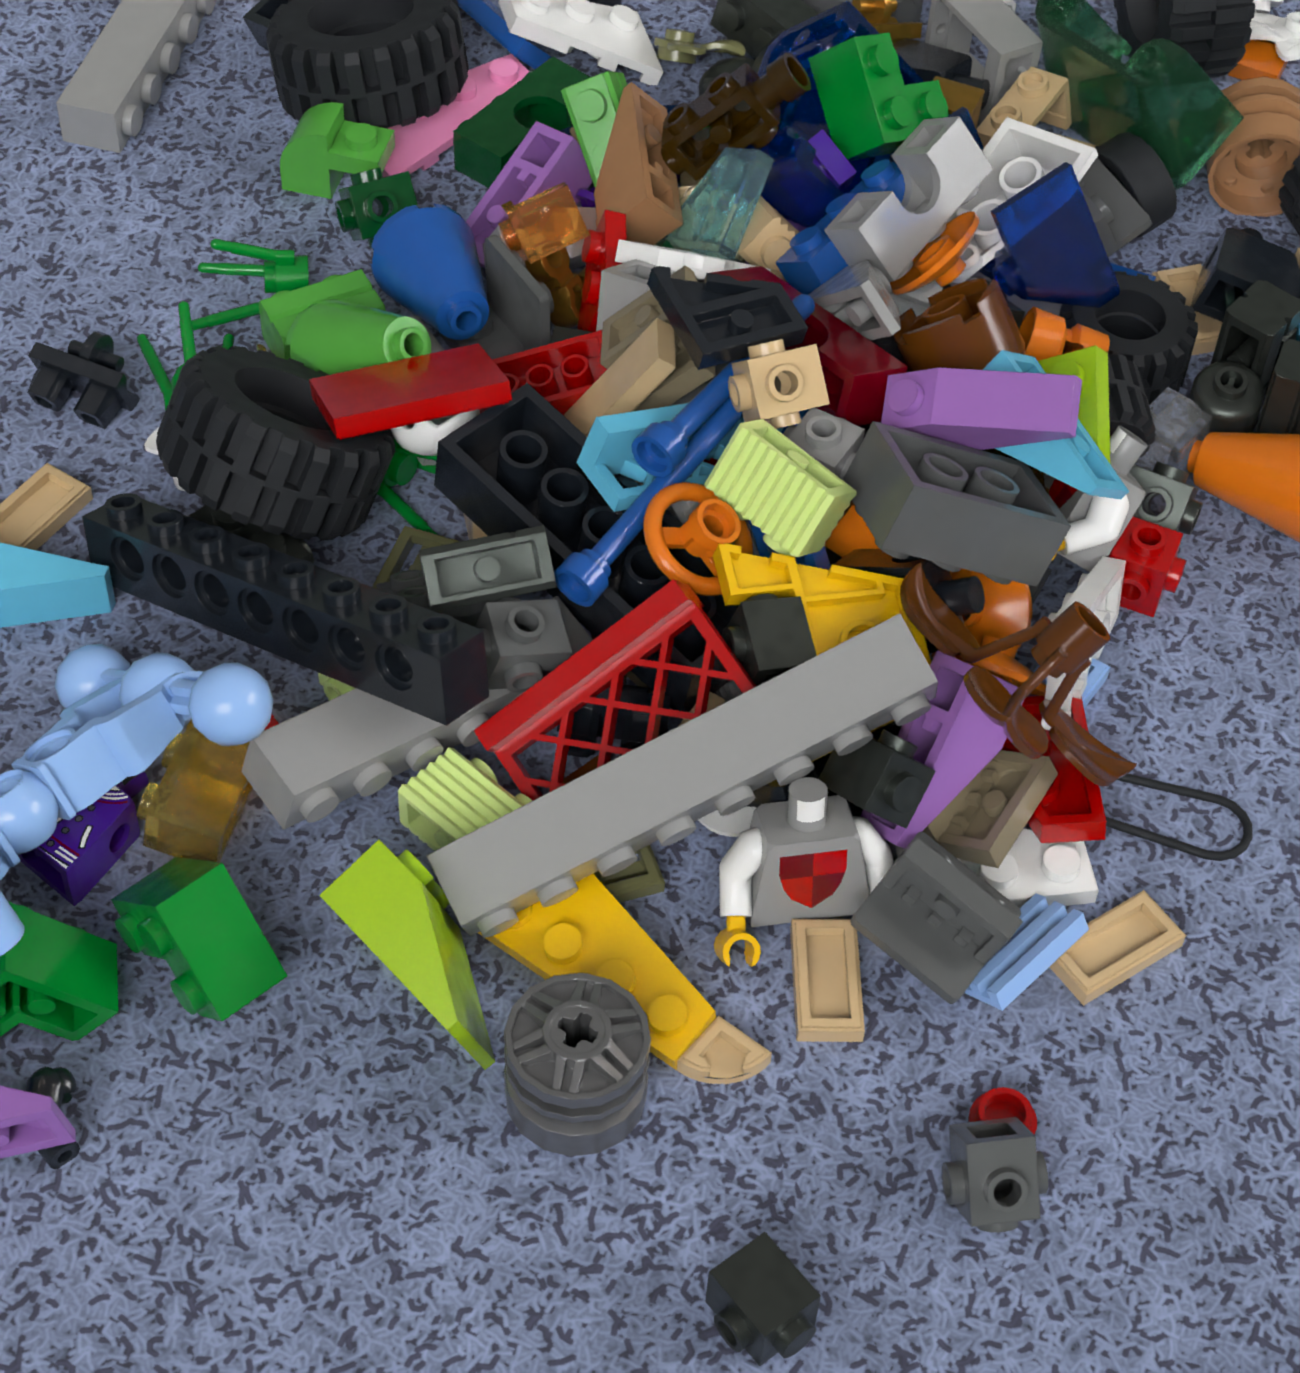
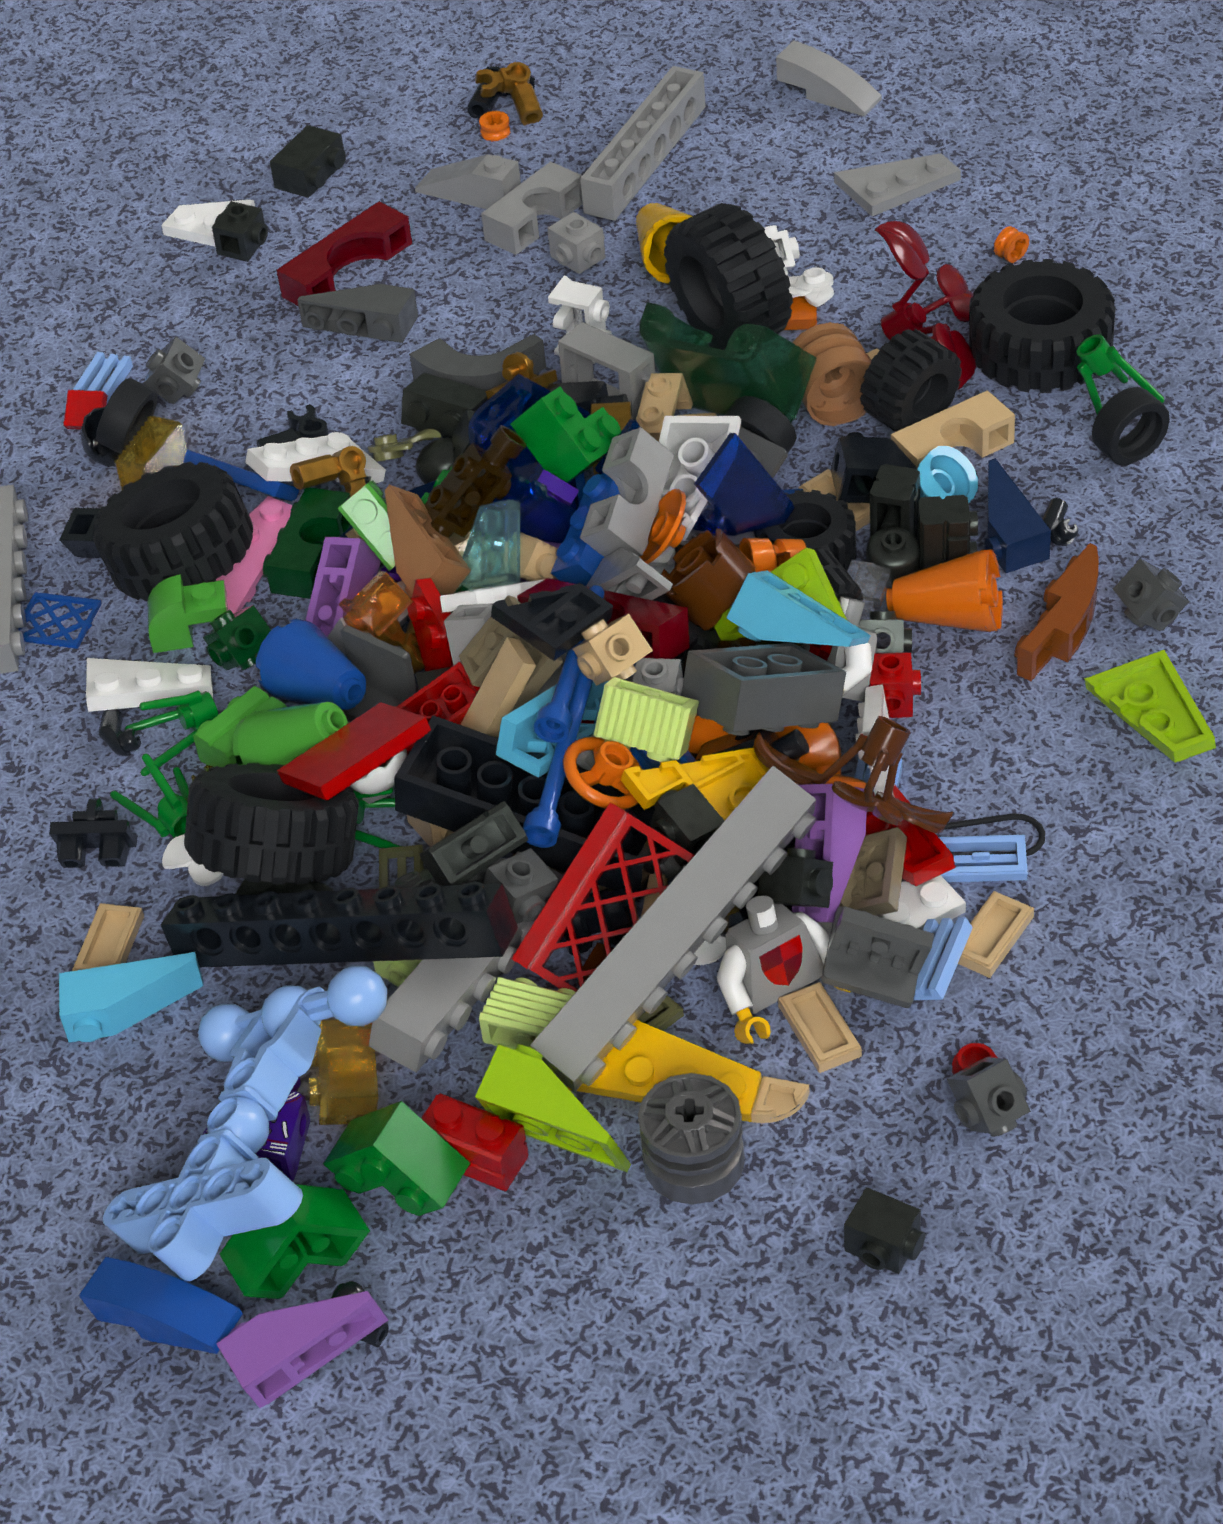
camera: 15 degrees left, 5 degrees down
medium lavender slope [881,368,1082,450] -> none
none -> blue window [18,592,102,649]
none -> white wing [86,658,213,712]
none -> black arm [99,709,141,756]
none -> pearl gold bar [290,446,367,497]
none -> red brick [421,1093,529,1192]
none -> light blue tile [939,835,1028,882]

